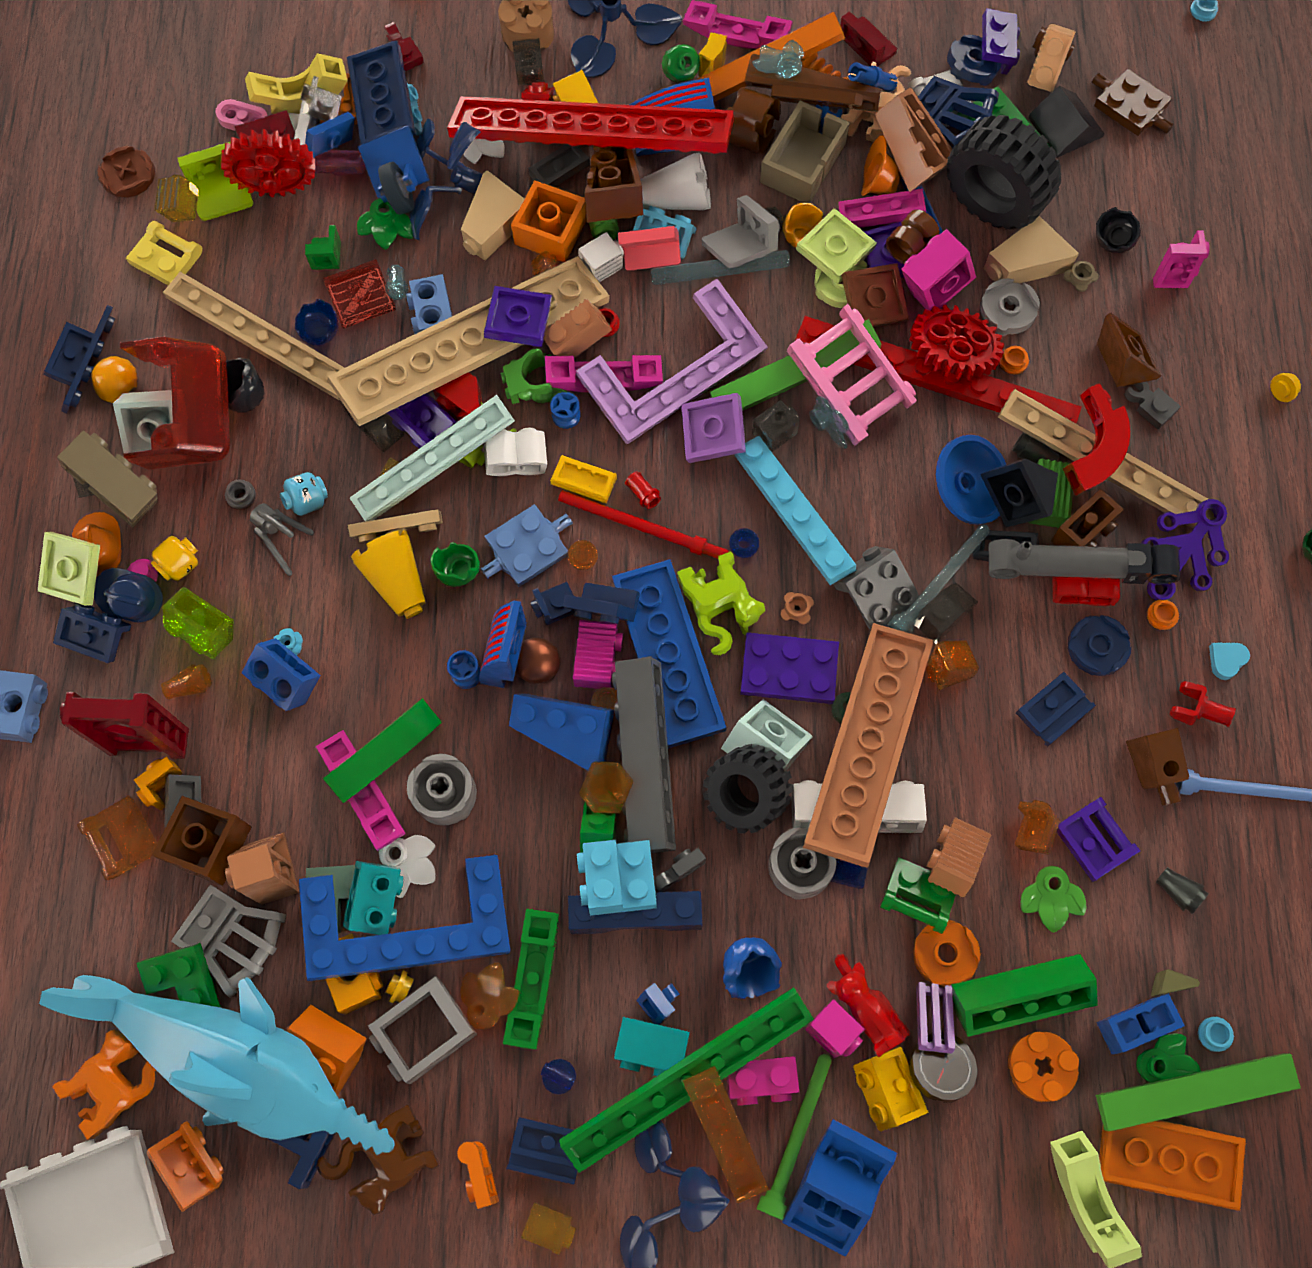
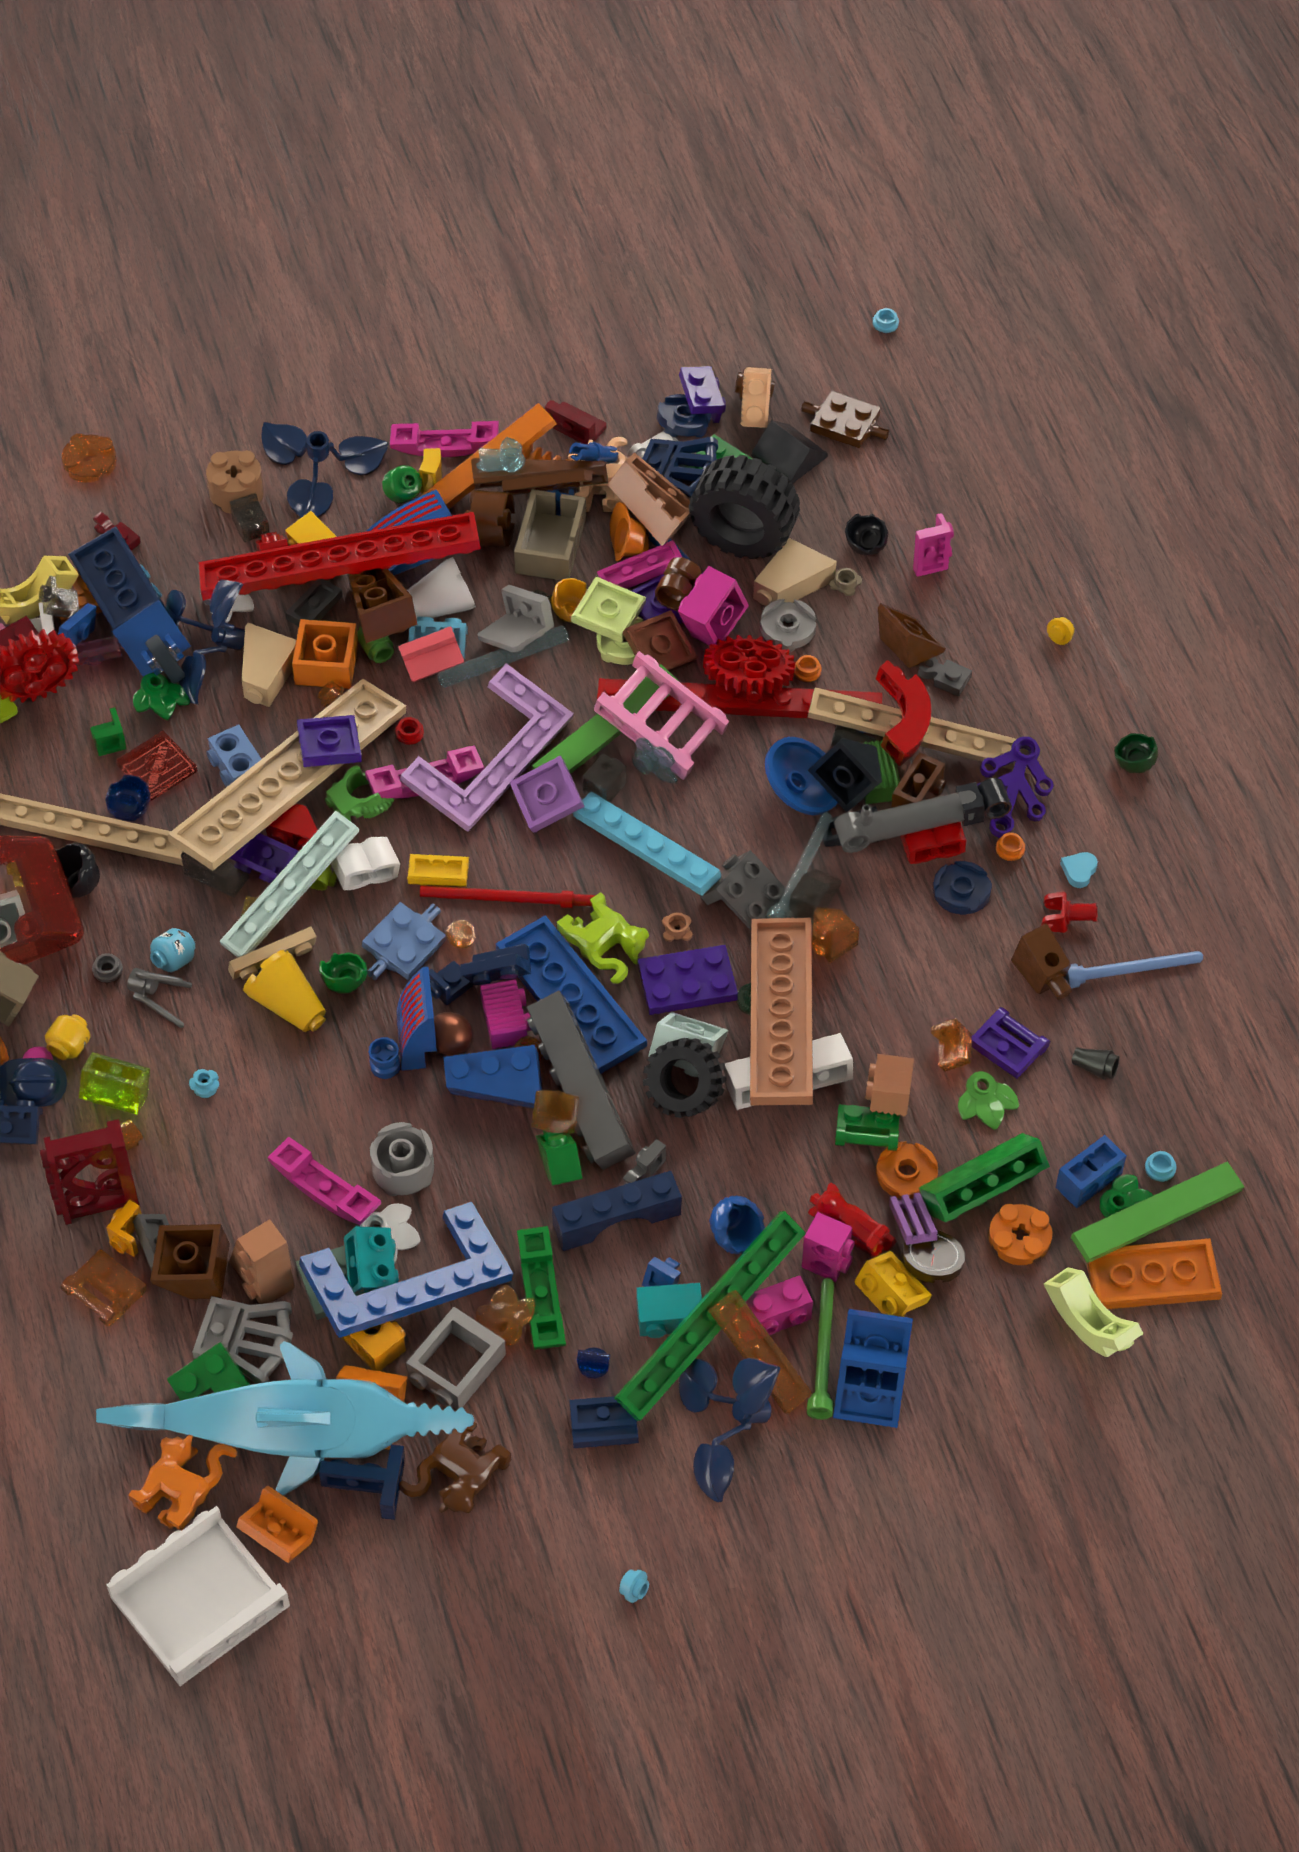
camera: 20 degrees left, 15 degrees down
blue brick [241,638,321,711] -> none
green slope [322,698,442,803] -> none
clear light blue pin [385,265,408,300] -> none
yellow plate [385,970,414,1003] -> none
orange plate [457,1141,499,1209] -> none
clear yellow bracket [521,1202,577,1255] -> none
nougat brick [544,299,612,358] -> none
blue wheel [550,392,581,429] -> none
medium azure plate [577,840,657,916] -> none
white brick [578,232,624,282] -> none
red pin [625,471,661,509] -> none
clear blue plate [729,528,759,558] -> none
light grey brick [768,827,836,900] -> none
clear blue plate [831,858,868,889] -> none
dark blue plate [1016,672,1096,747] -> none
olive slope [1151,969,1200,997] -> none

